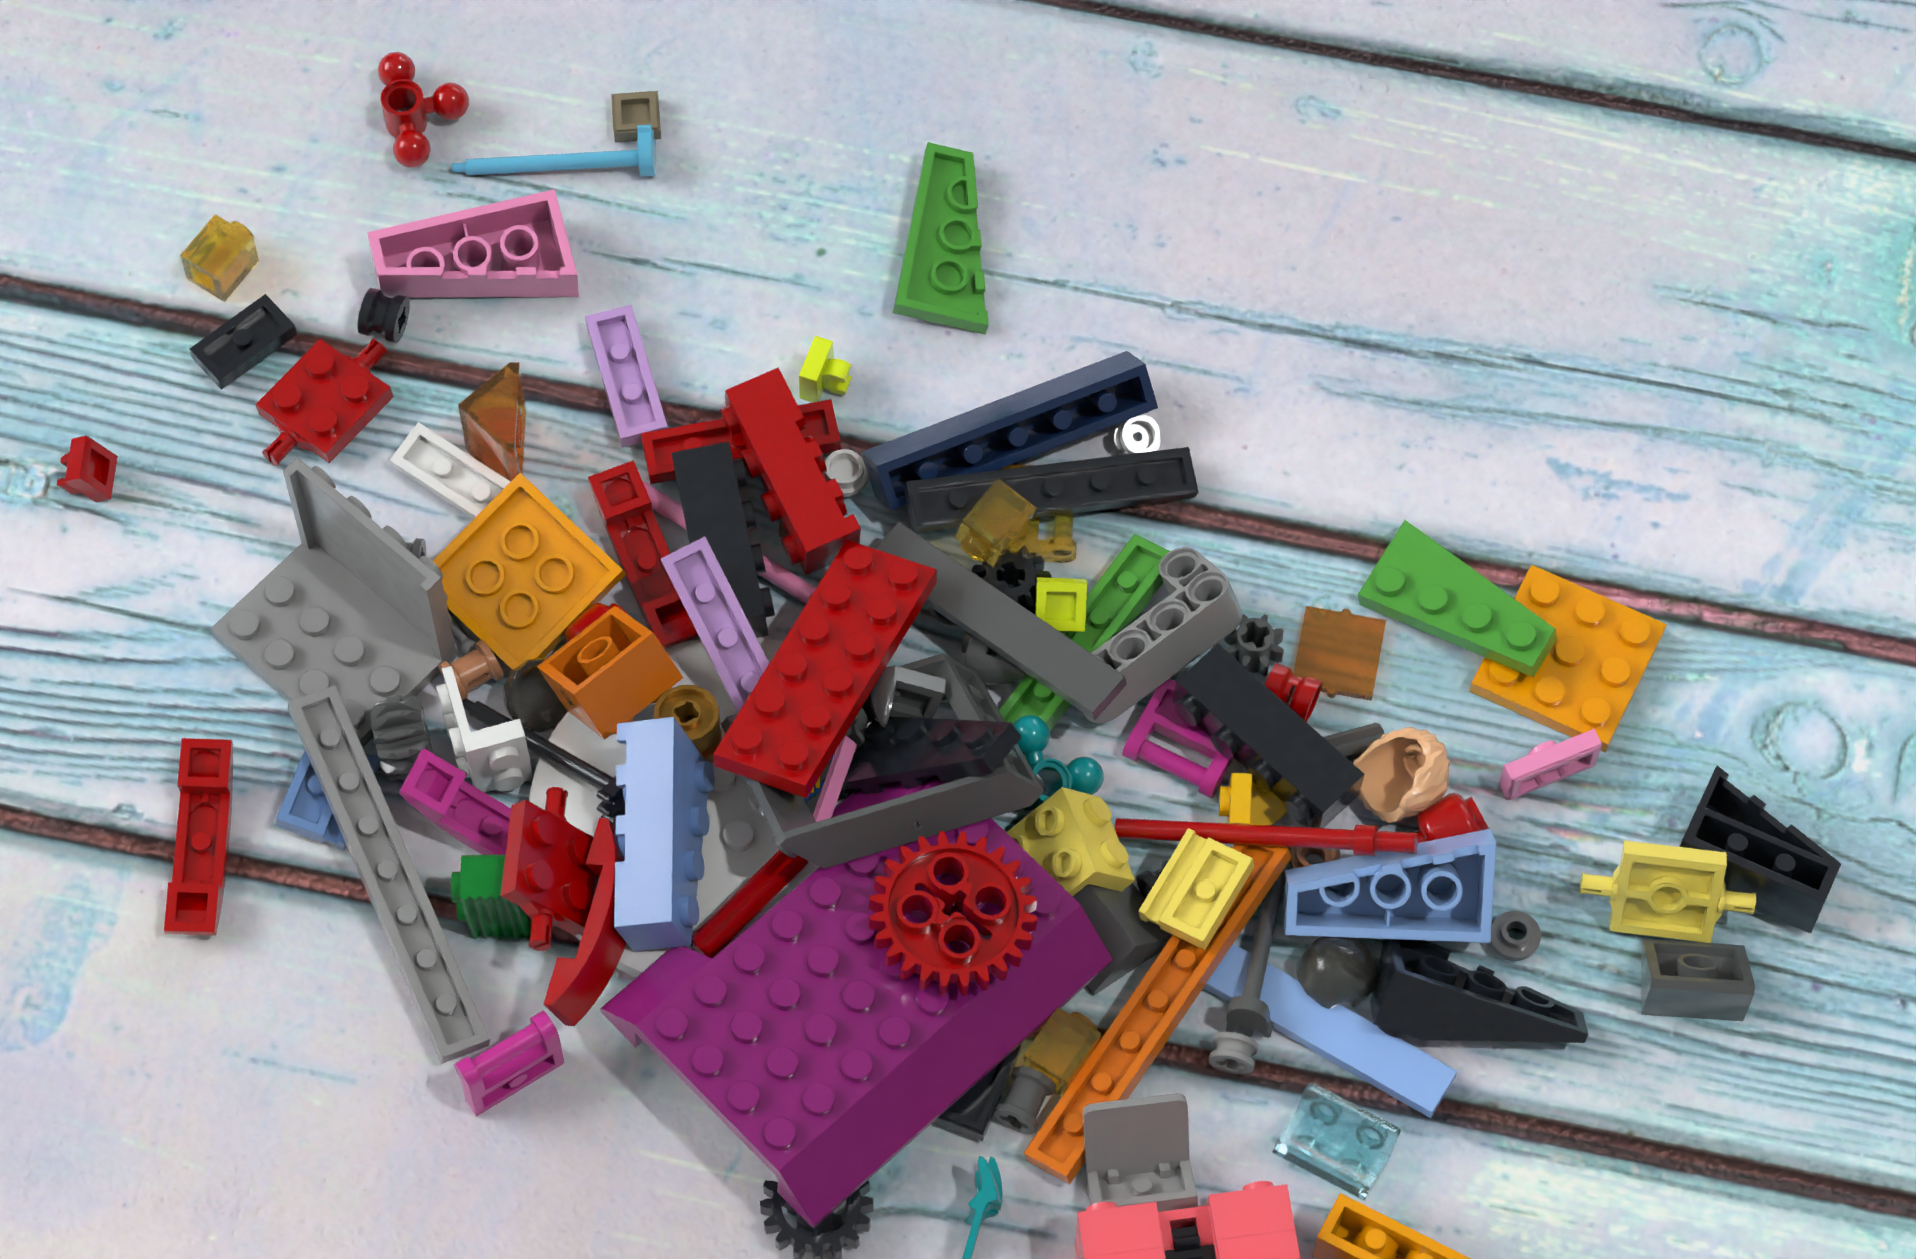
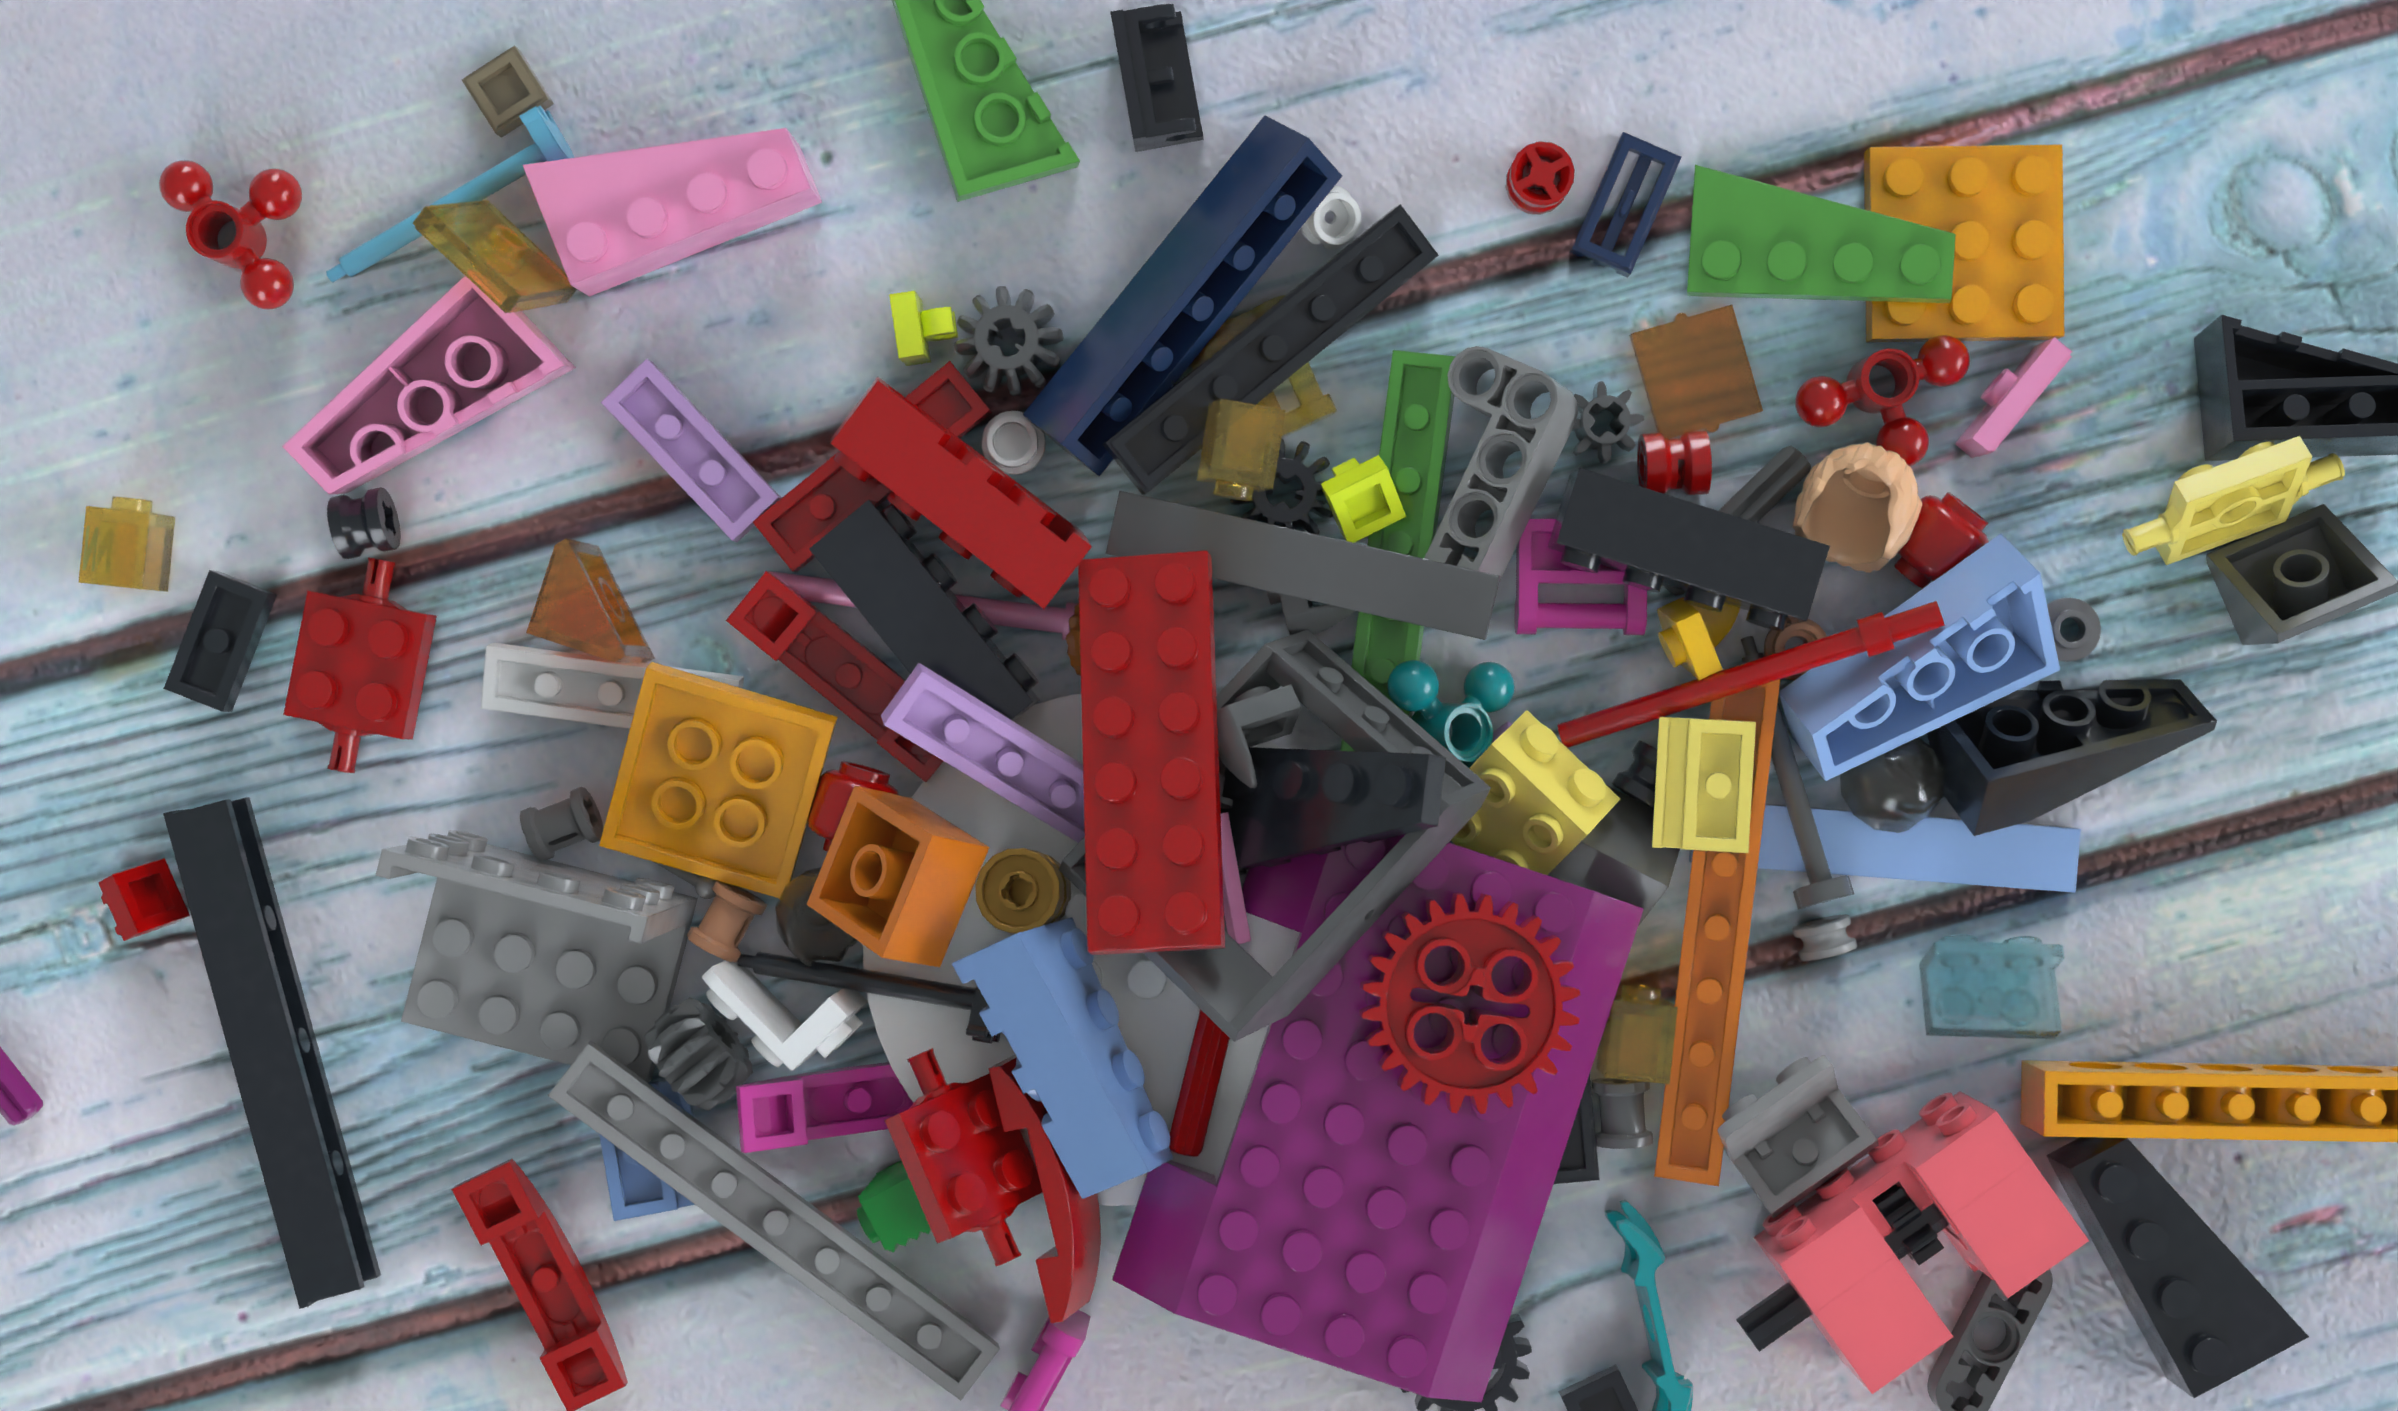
camera: 25 degrees left, 25 degrees up
none -> black tile [163,797,381,1309]
none -> clear yellow plate [413,200,577,313]
none -> bright pink wedge [523,128,822,297]
none -> dark grey gear [954,286,1064,397]
none -> black hinge [1110,4,1204,152]
none -> red wheel [1505,141,1575,215]
none -> dark blue tile [1569,132,1682,278]
none -> red piece [1795,335,1970,466]

